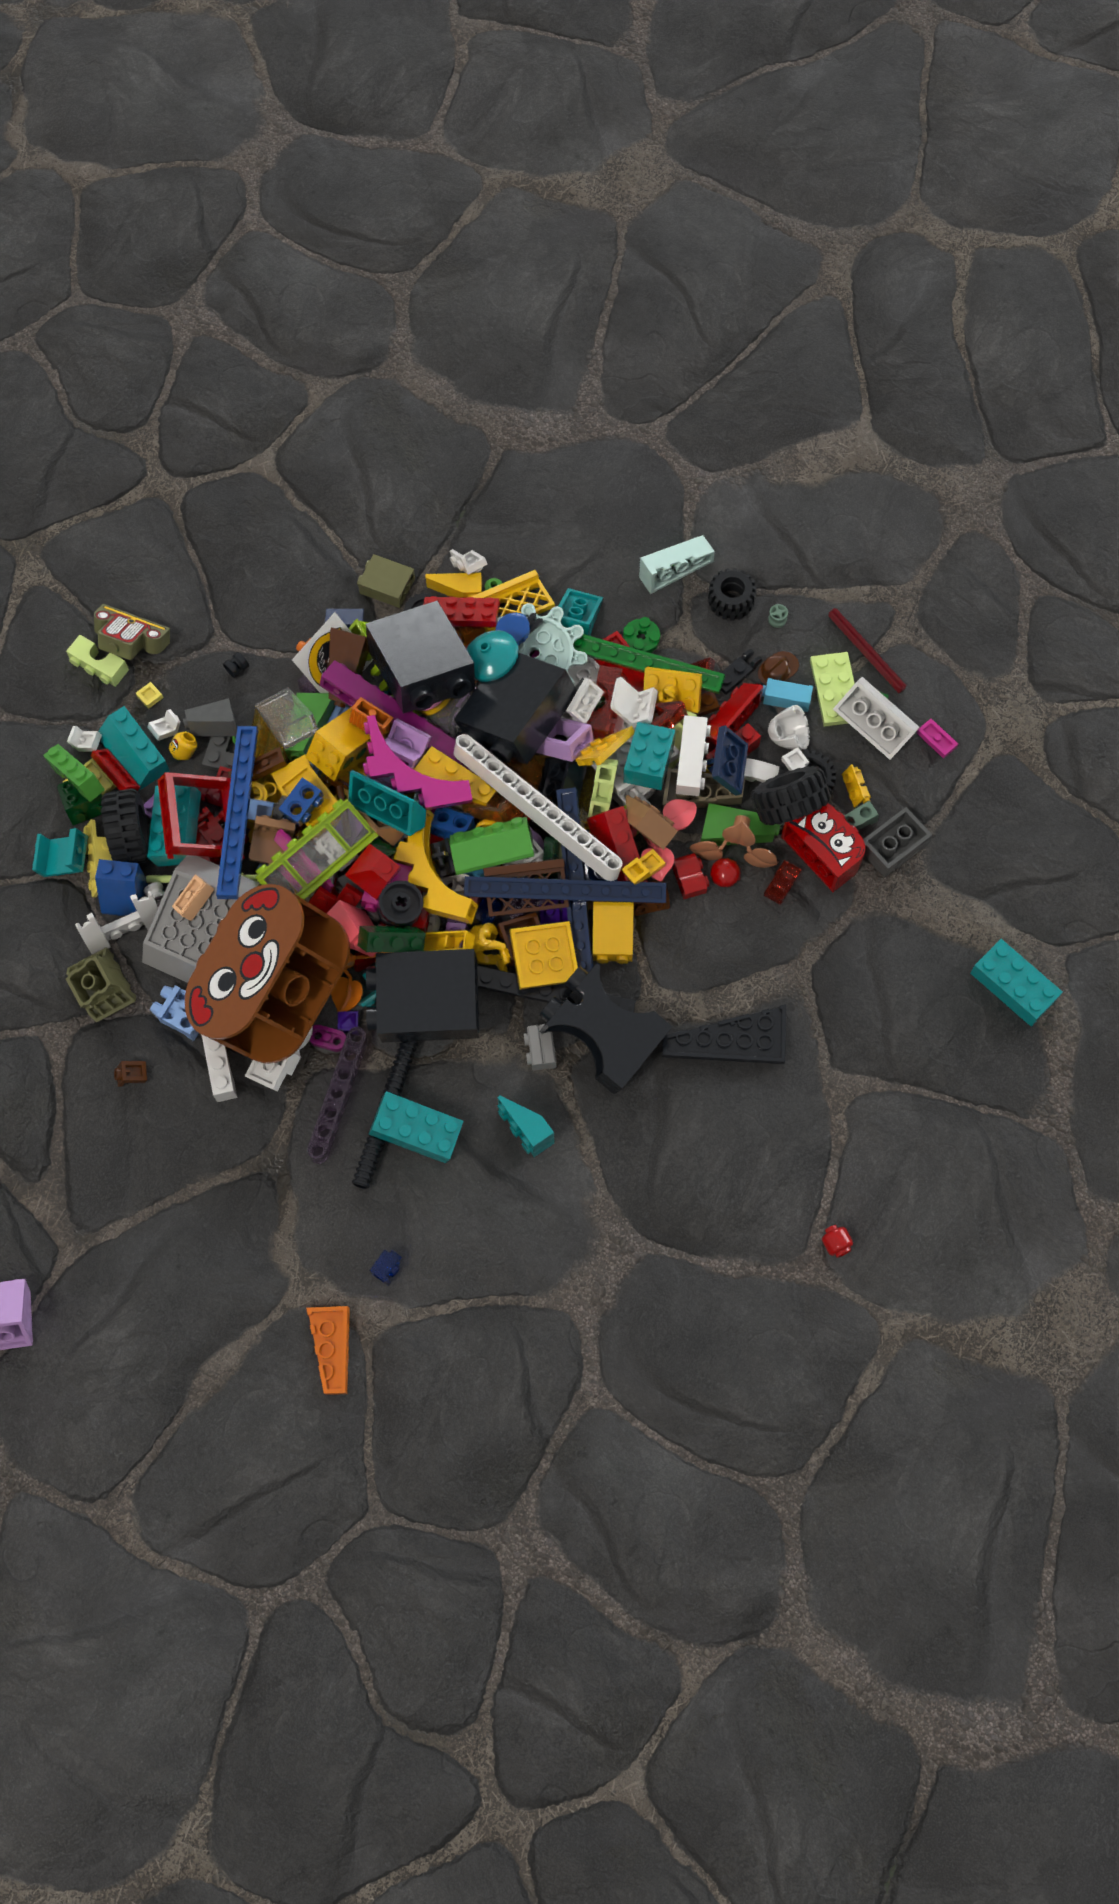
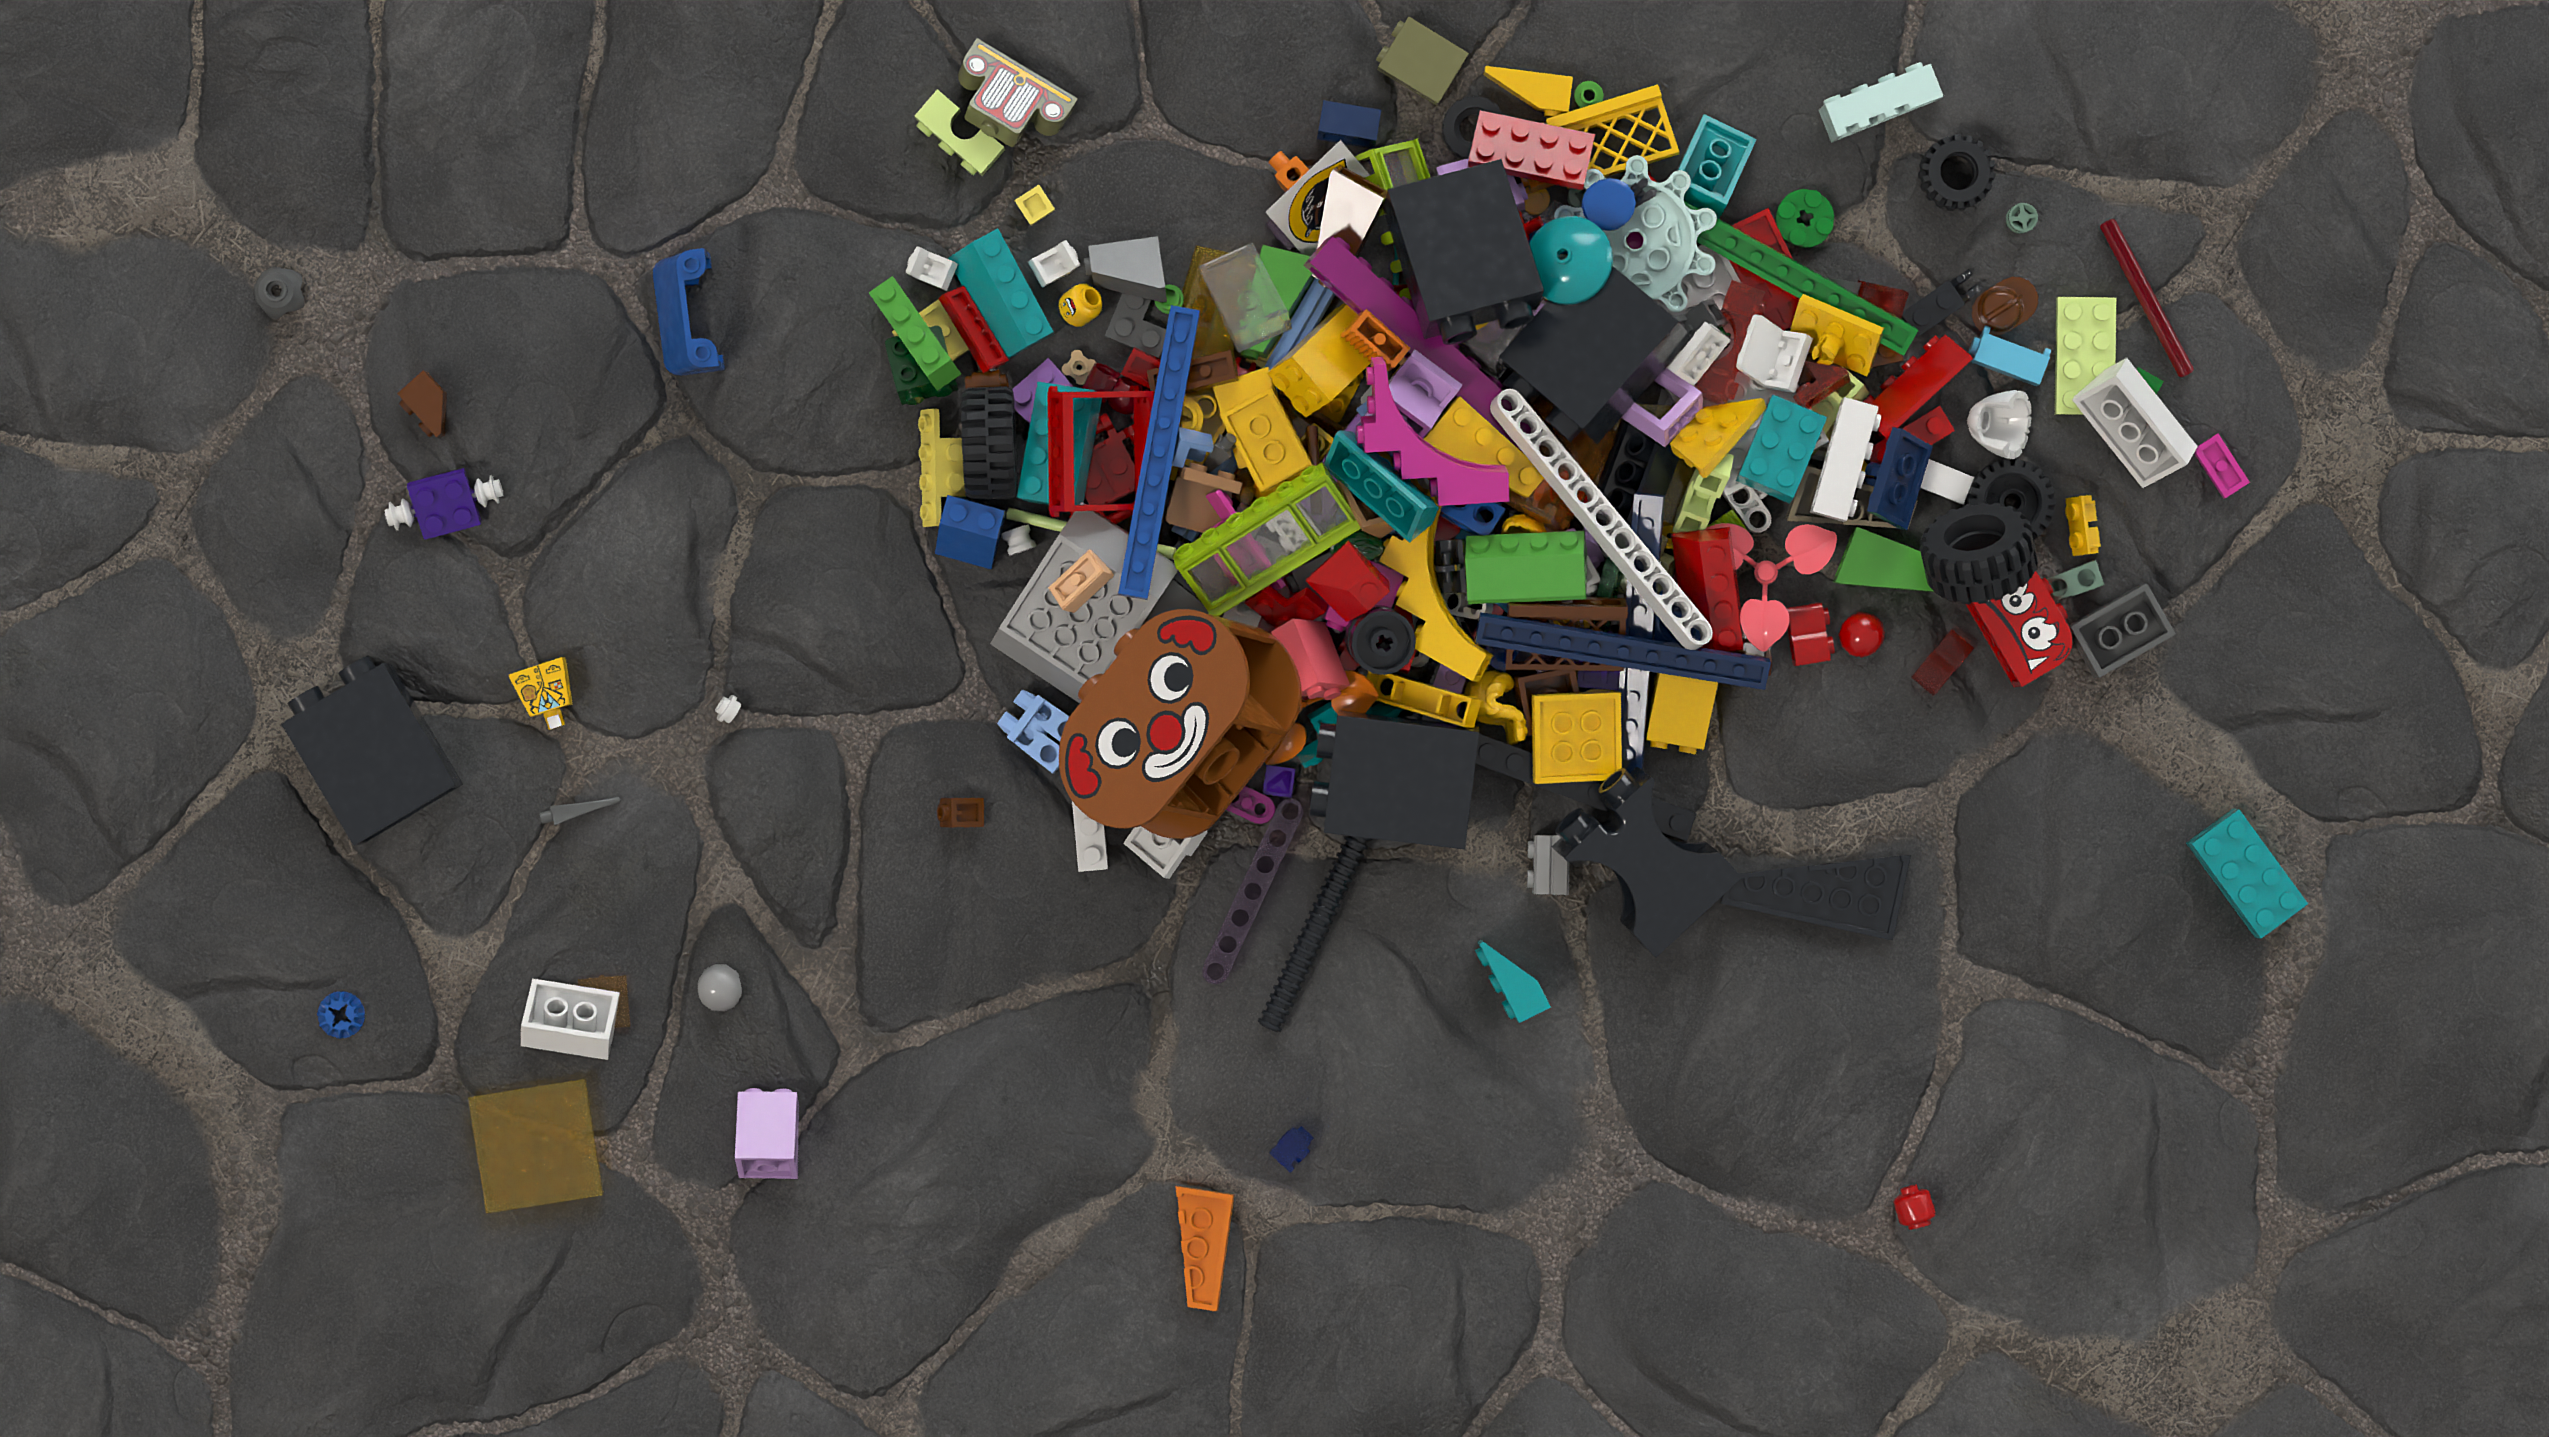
camera: 15 degrees right, 20 degrees up
teal panel [32,828,88,877] -> none
olive slope [66,948,136,1022] -> none
white wedge [75,891,159,955] -> none
black wheel [223,652,249,678] -> none
blue brick [279,777,324,827] -> none
dark green brick [357,926,426,952] -> none
teal brick [369,1091,463,1164] -> none
white bracket [450,549,487,575] -> none
yellow slope [622,849,666,885] -> none
medium nougat slope [625,795,678,850] -> none
nougat plant [689,815,779,868] -> none
white plate [781,747,809,771] -> none

